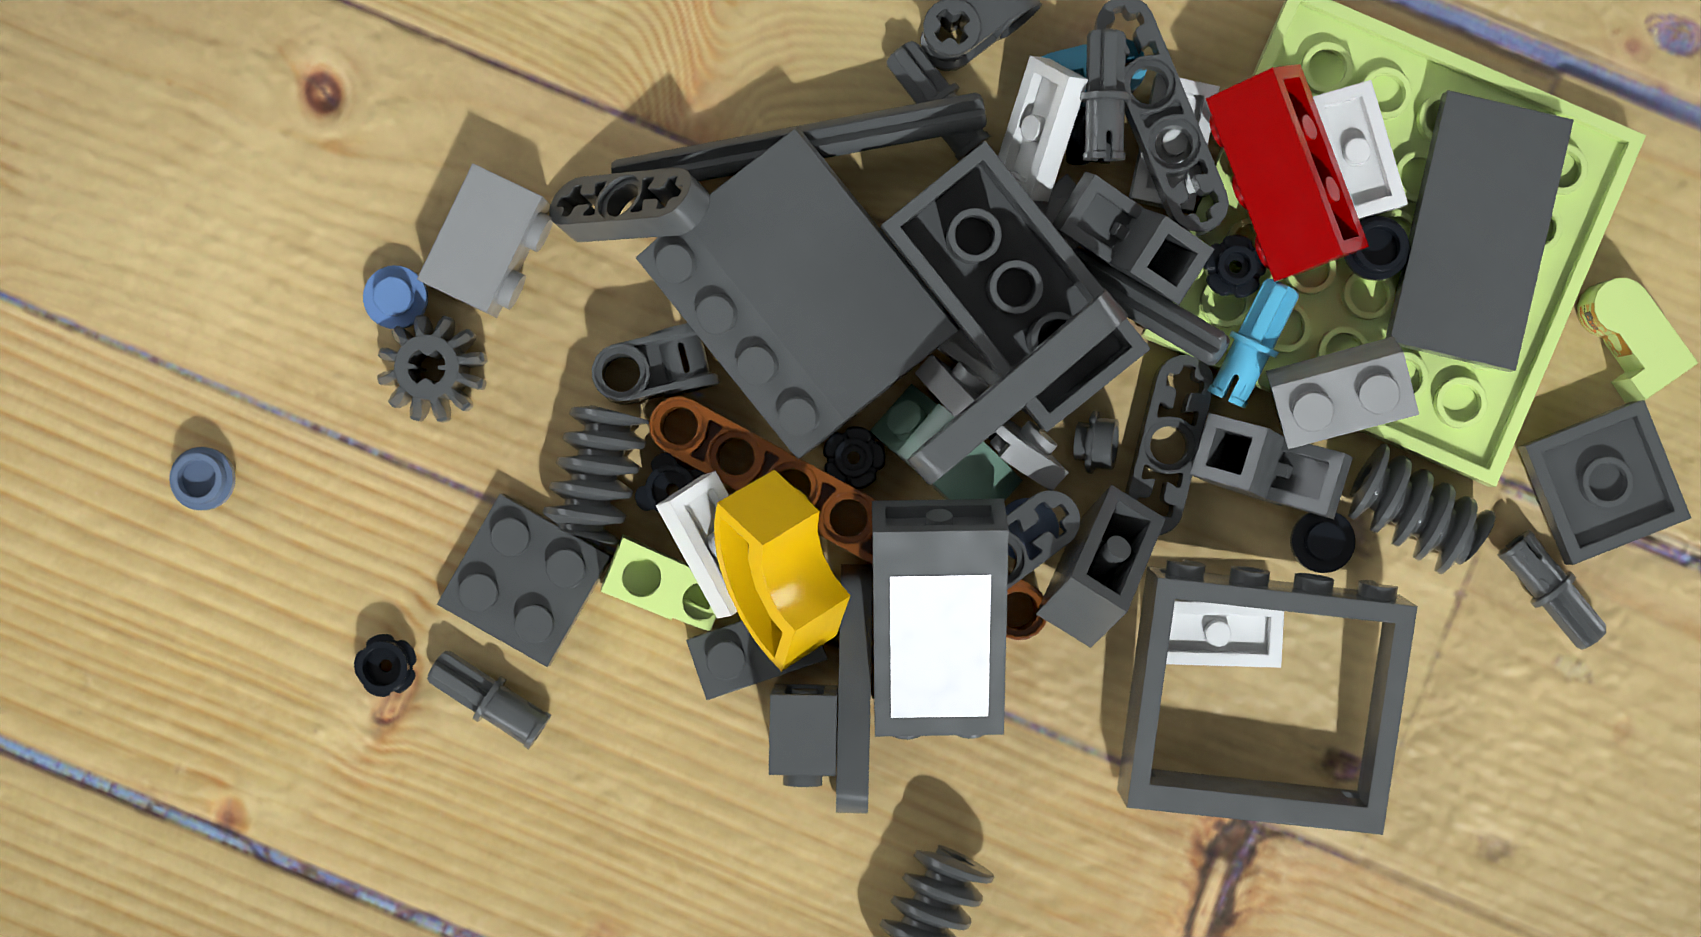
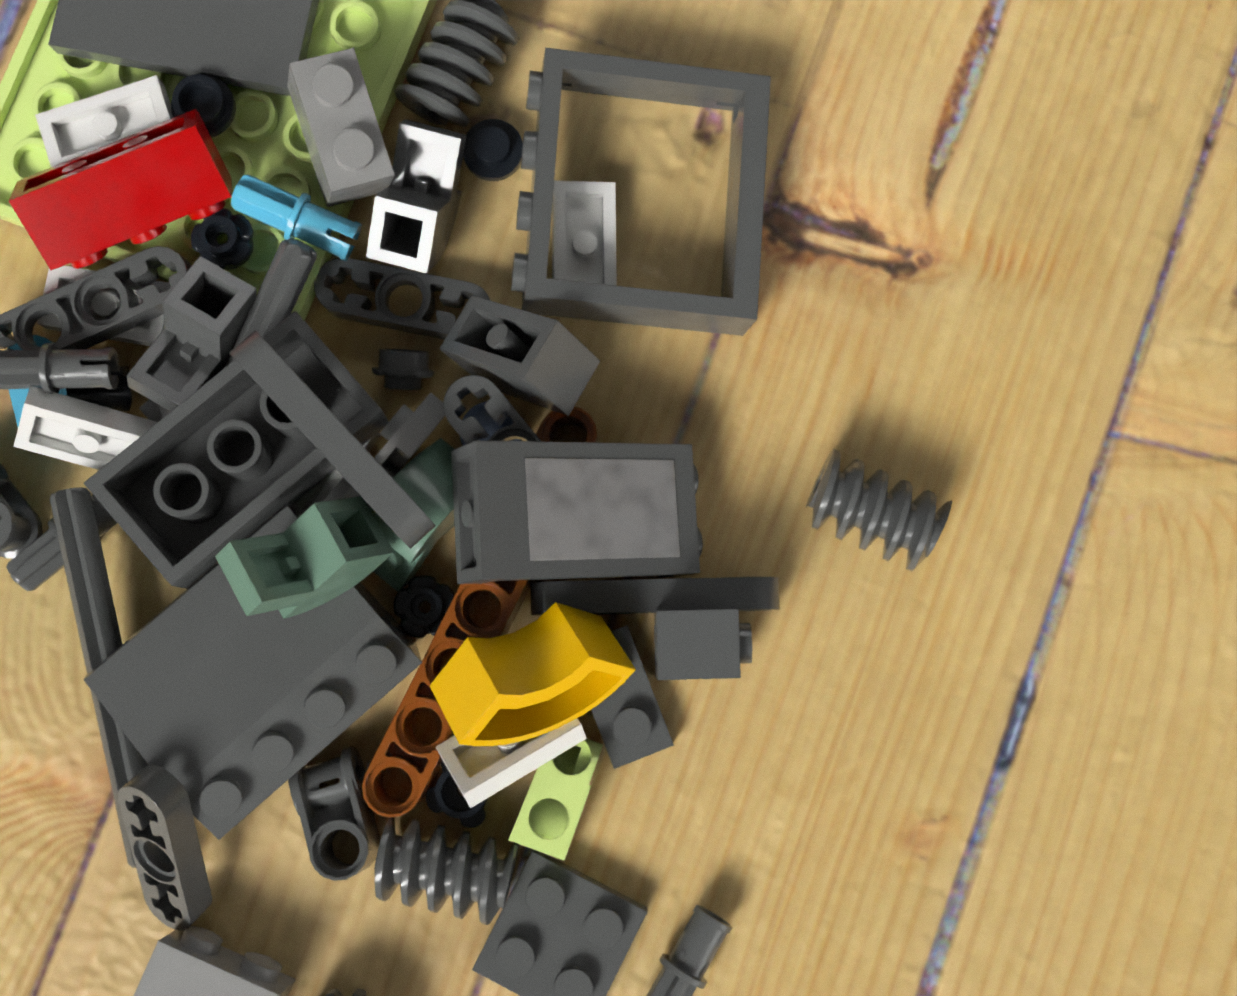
camera: 90 degrees left, 5 degrees down
none -> sand green brick [215,496,394,619]

